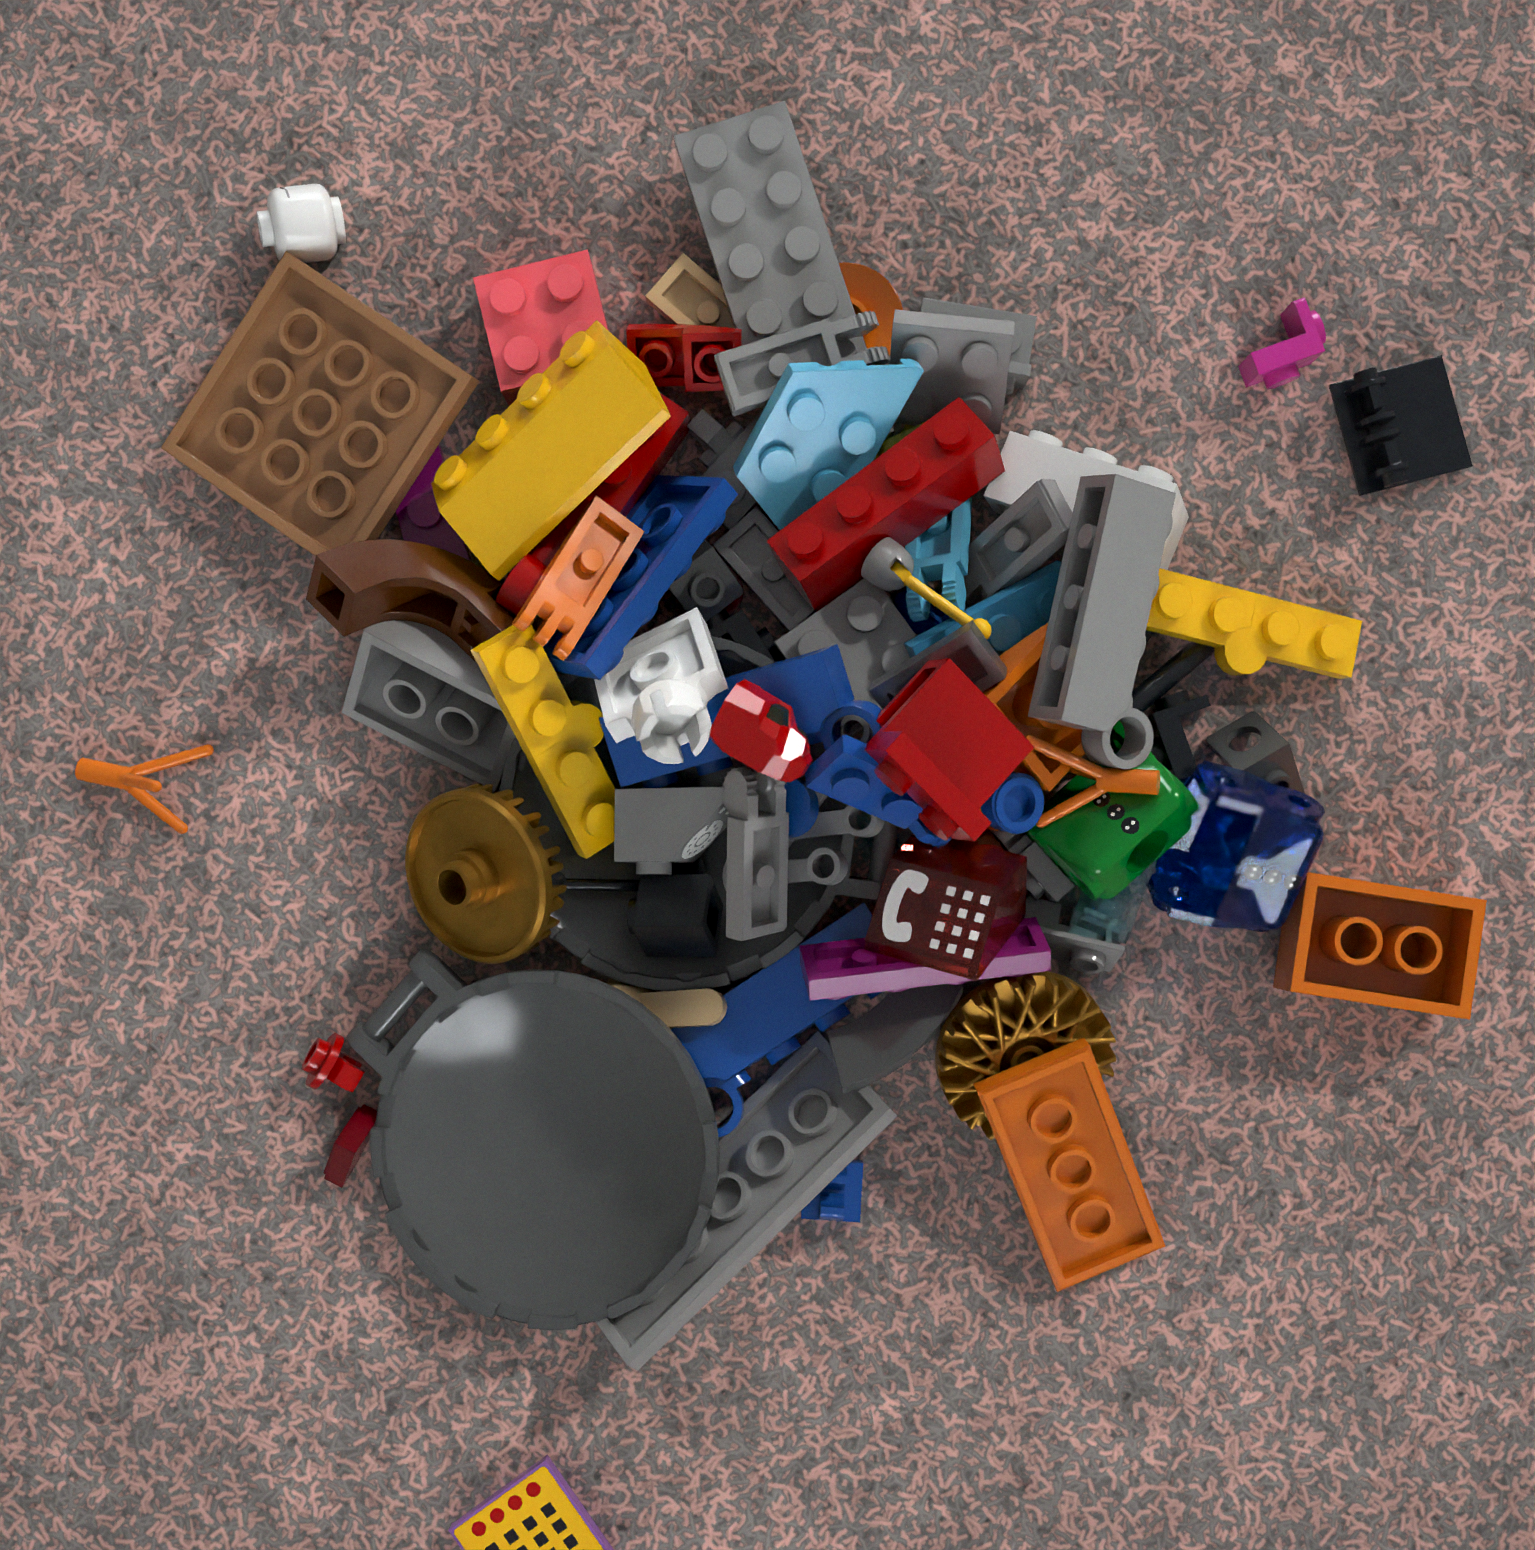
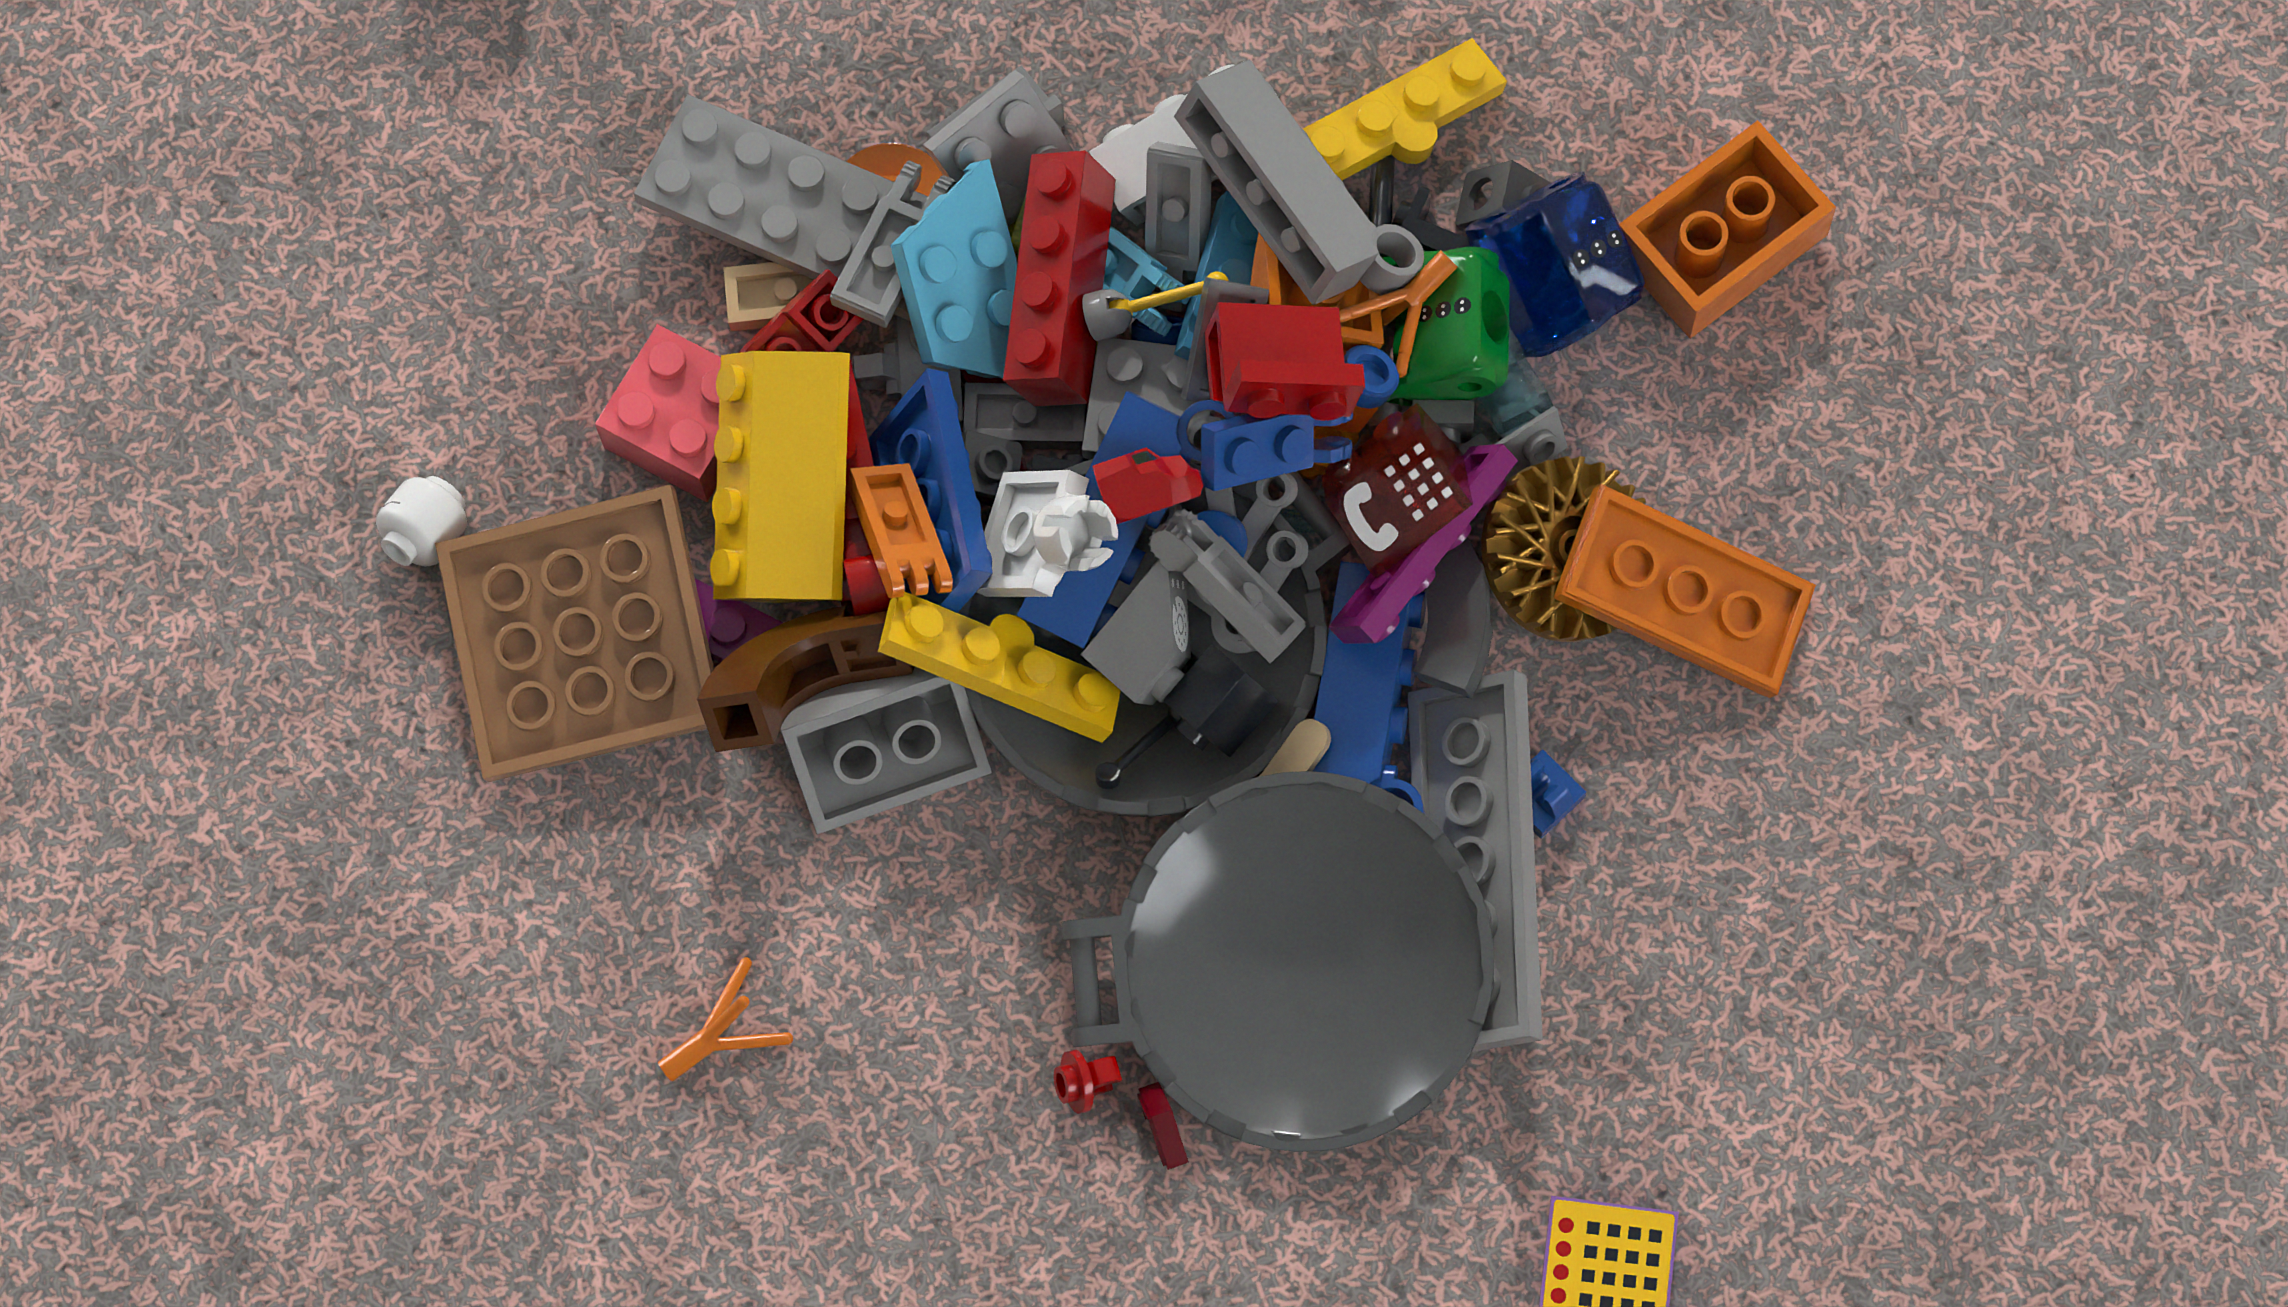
camera: 45 degrees left, 15 degrees down
pearl gold wheel [405,783,567,964] -> none

